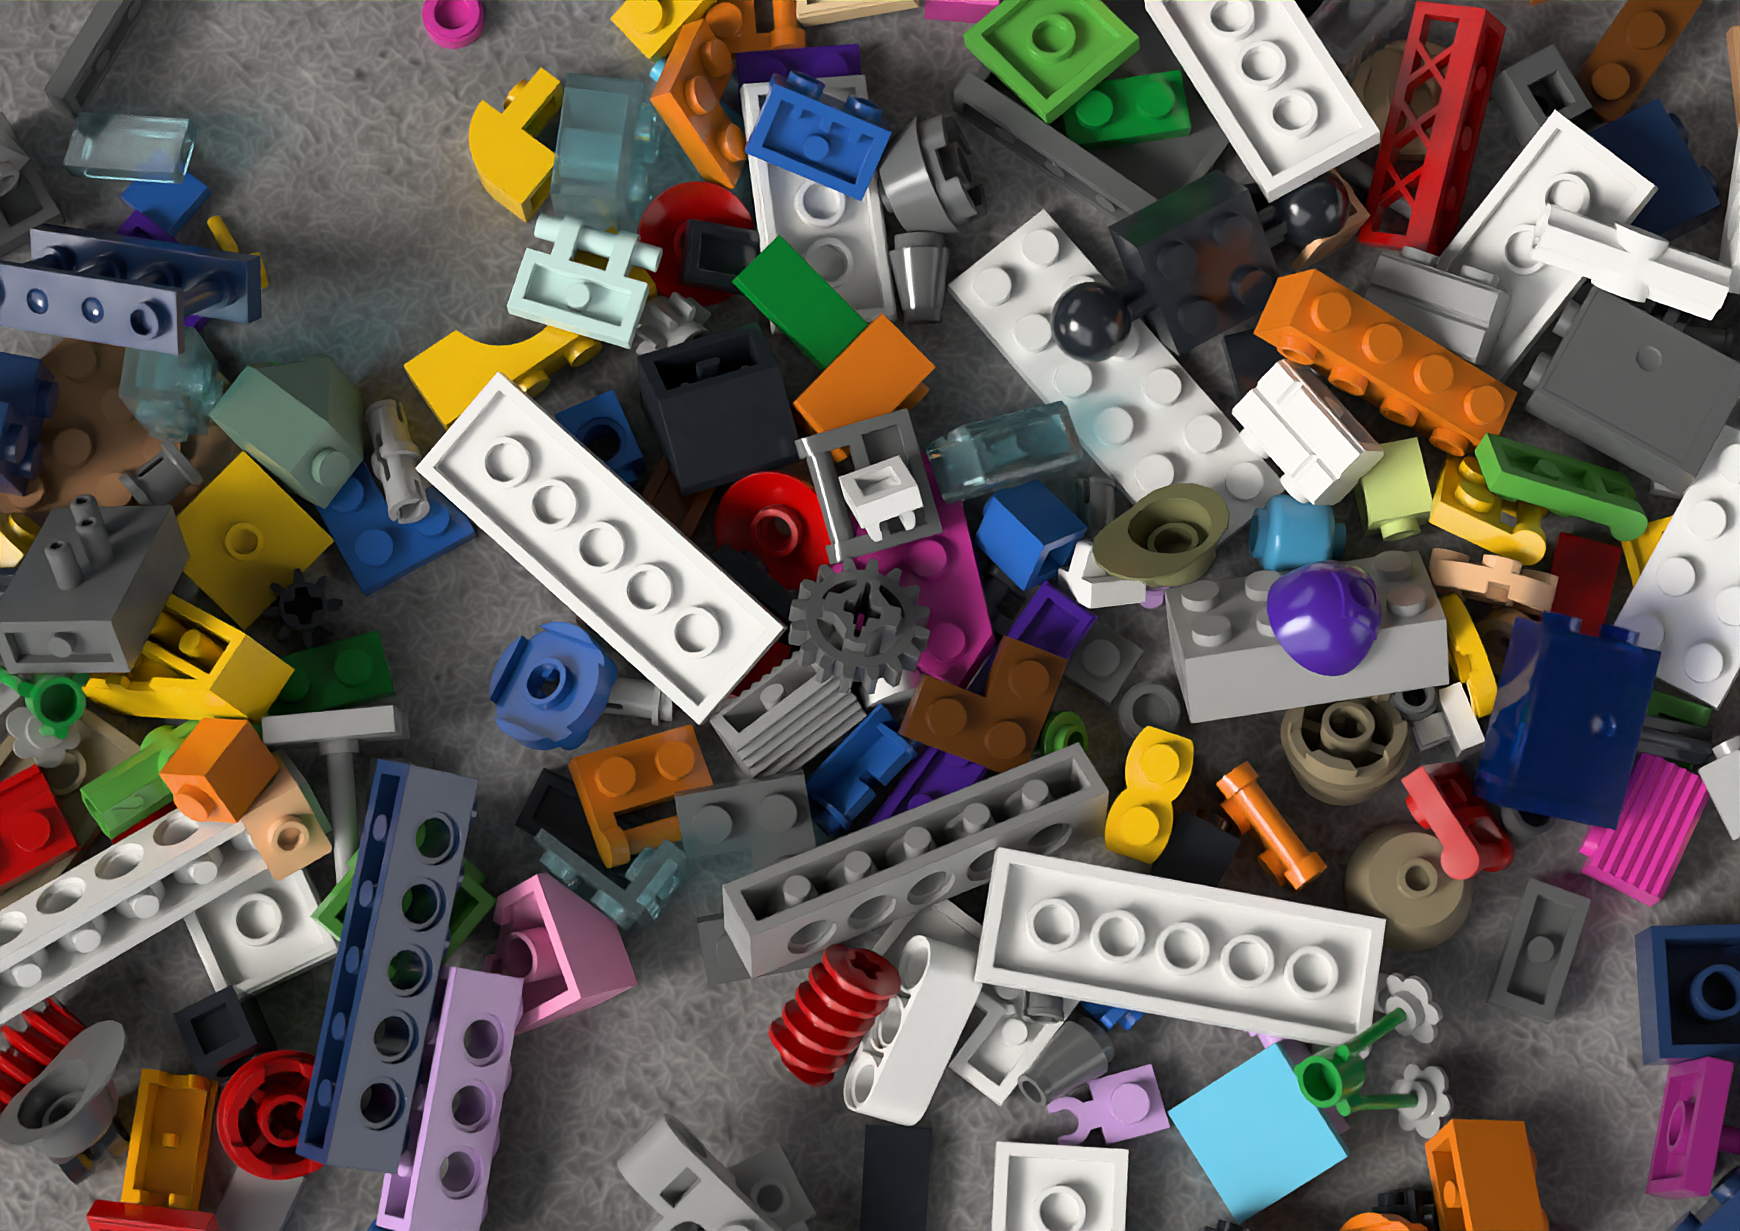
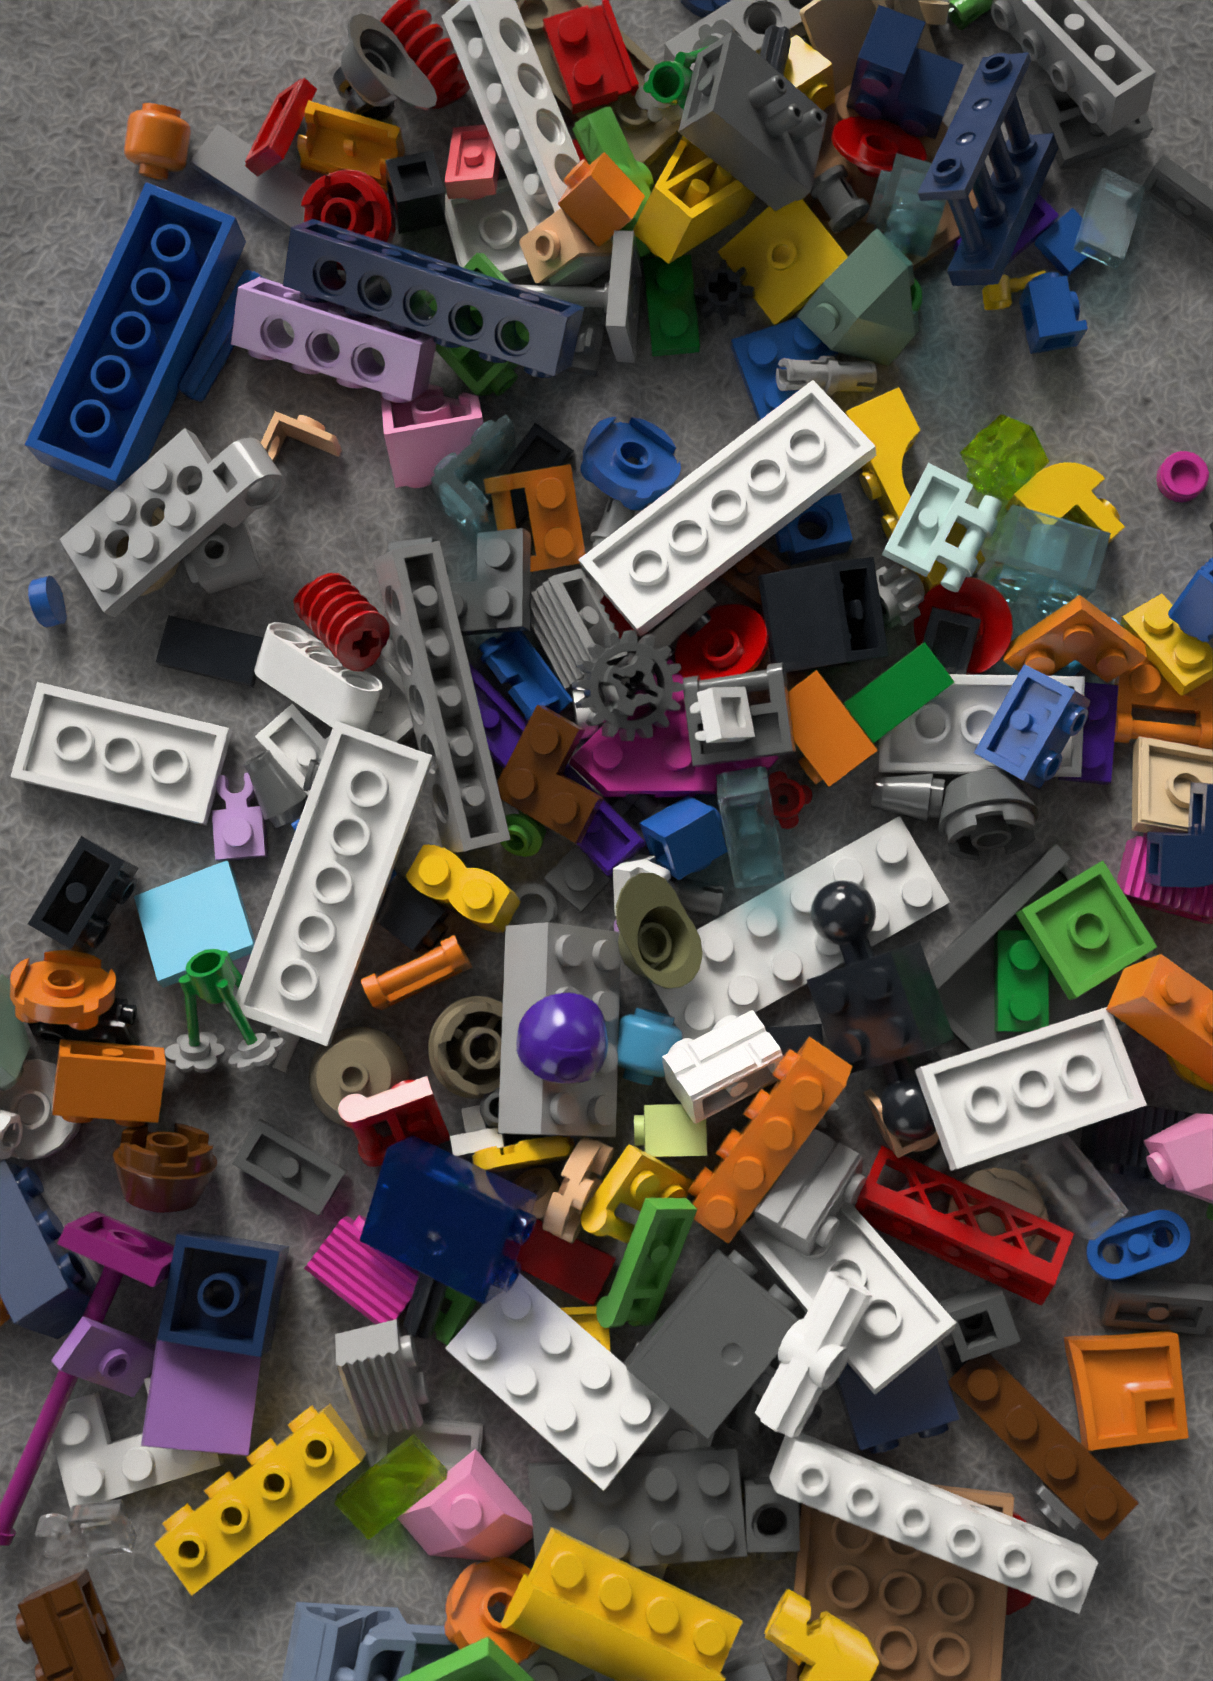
camera: 100 degrees right, 5 degrees up
none -> reddish brown cone [113,1123,217,1213]
none -> light nougat bracket [261,411,342,462]
none -> coral plate [444,124,500,200]
none -> red plate [754,771,812,830]
none -> red dish [831,116,927,178]
none -> clear neon green brick [959,414,1049,501]
none -> blue brick [1019,272,1088,354]

